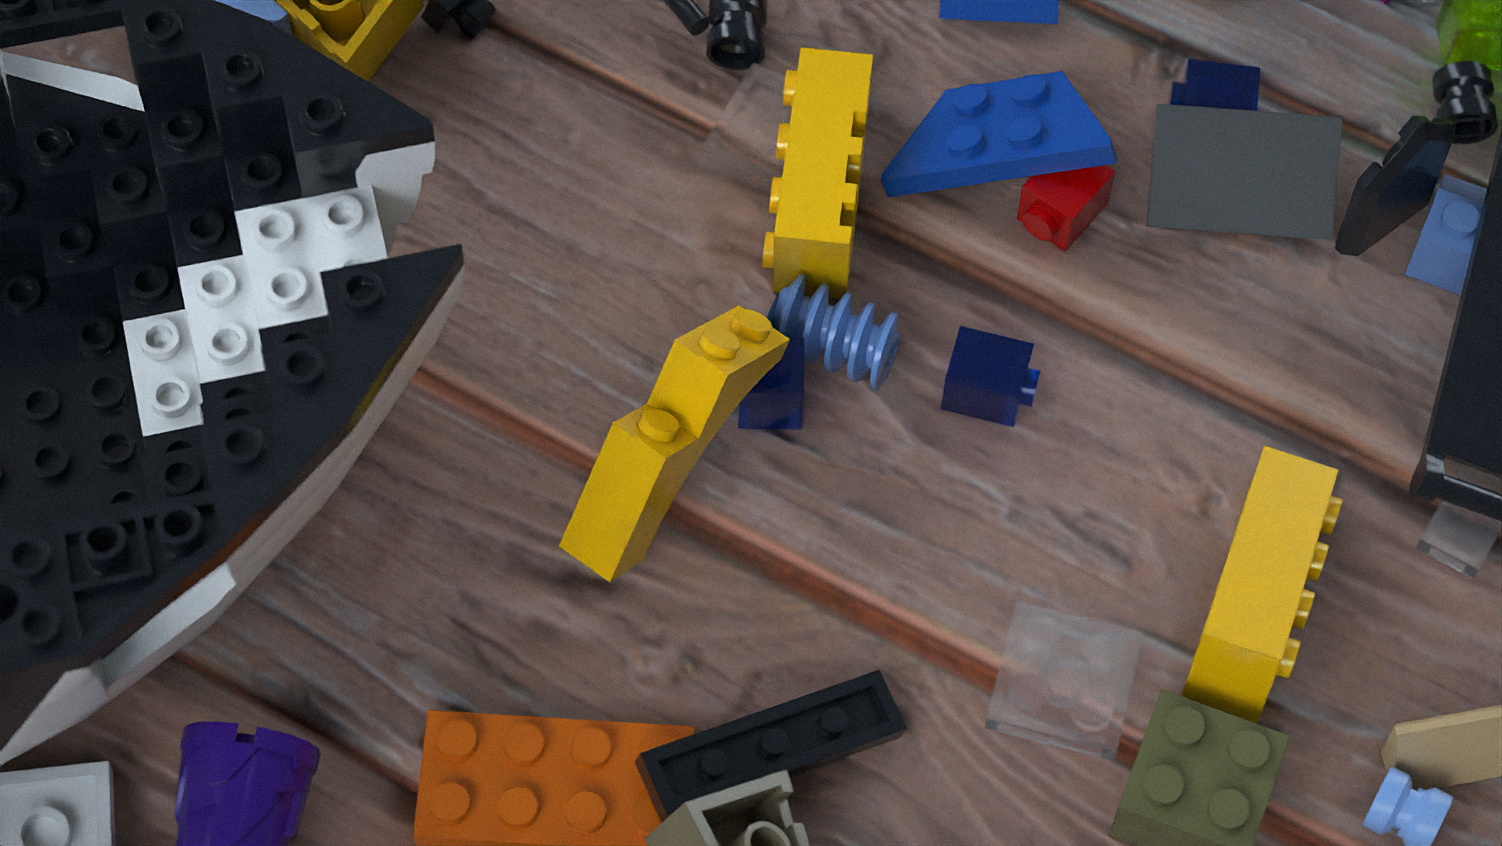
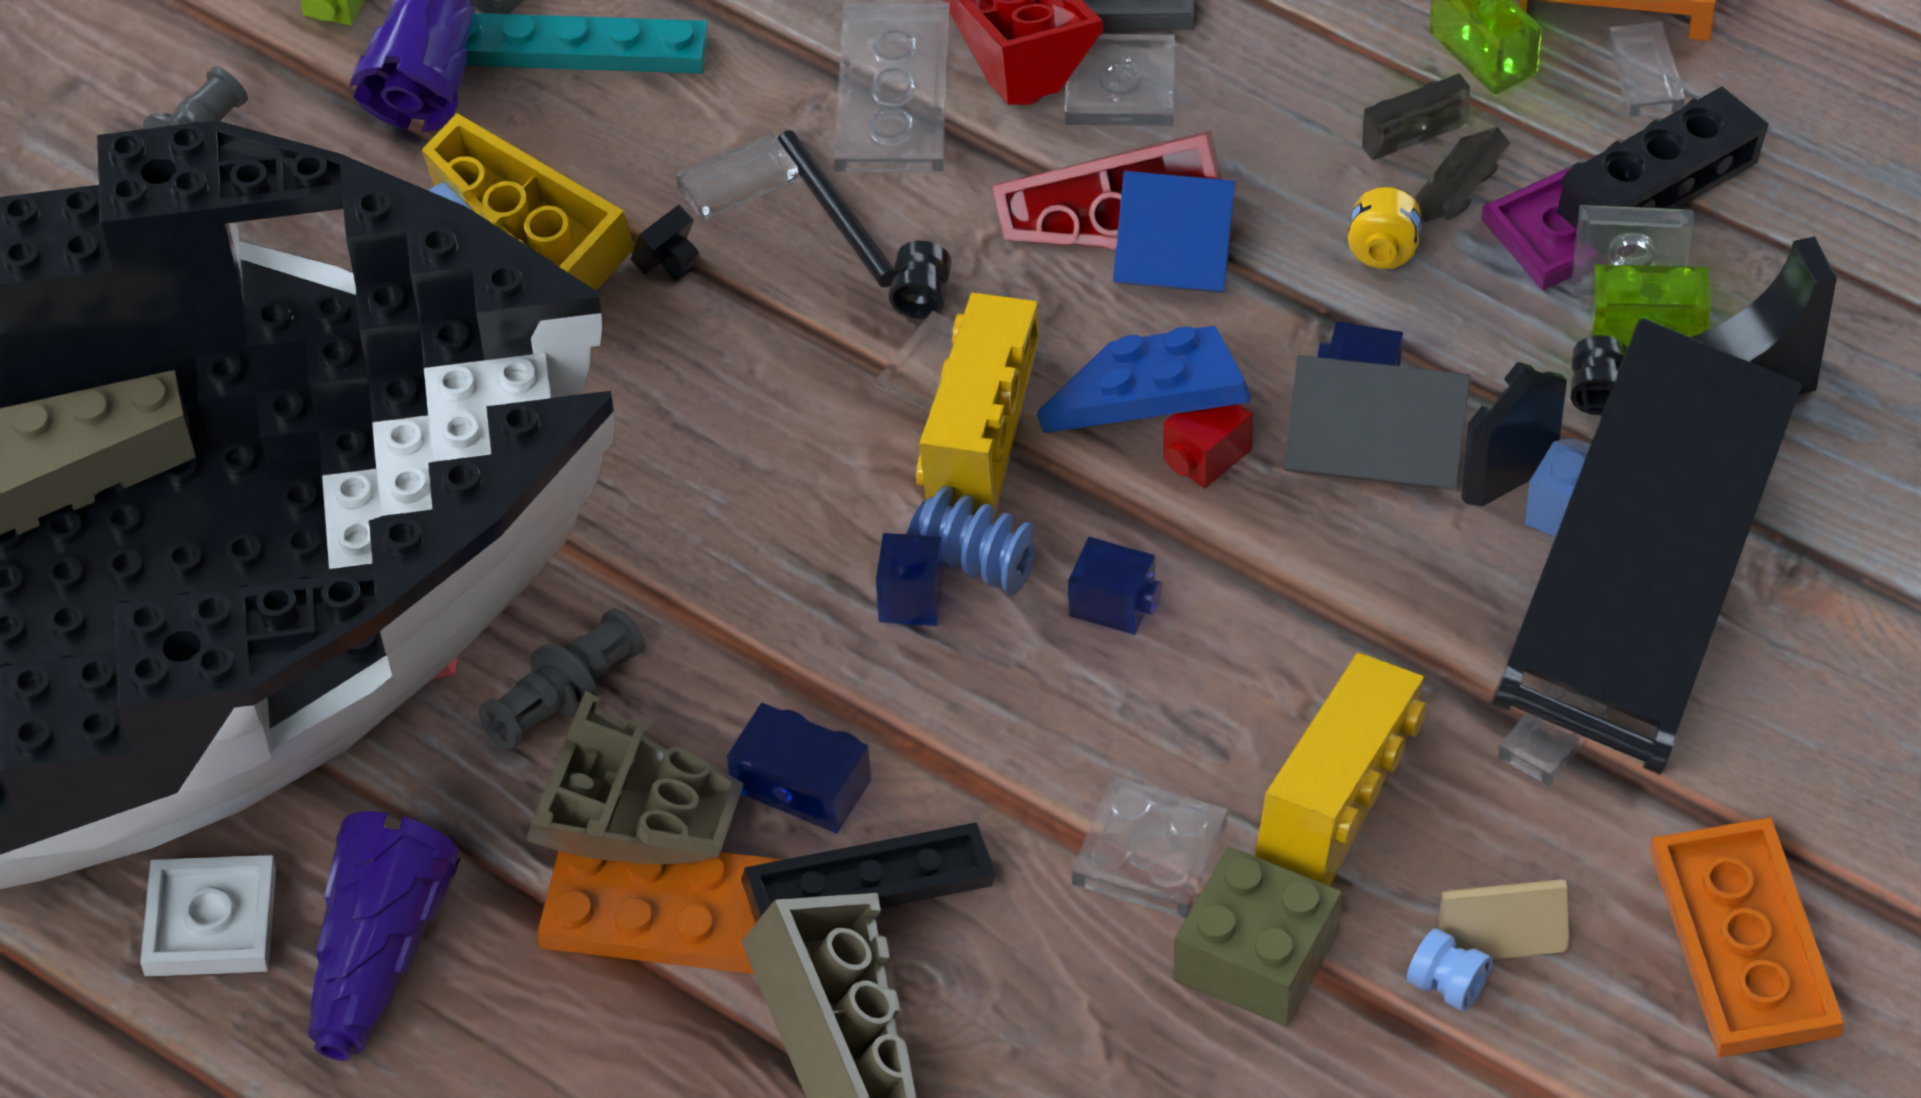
camera: 10 degrees right, 10 degrees down
yellow arch [559,305,790,582] -> none
none -> dark grey piece [478,608,644,749]
none -> dark tan wedge [526,690,744,864]
none -> clear blue brick [727,702,871,834]

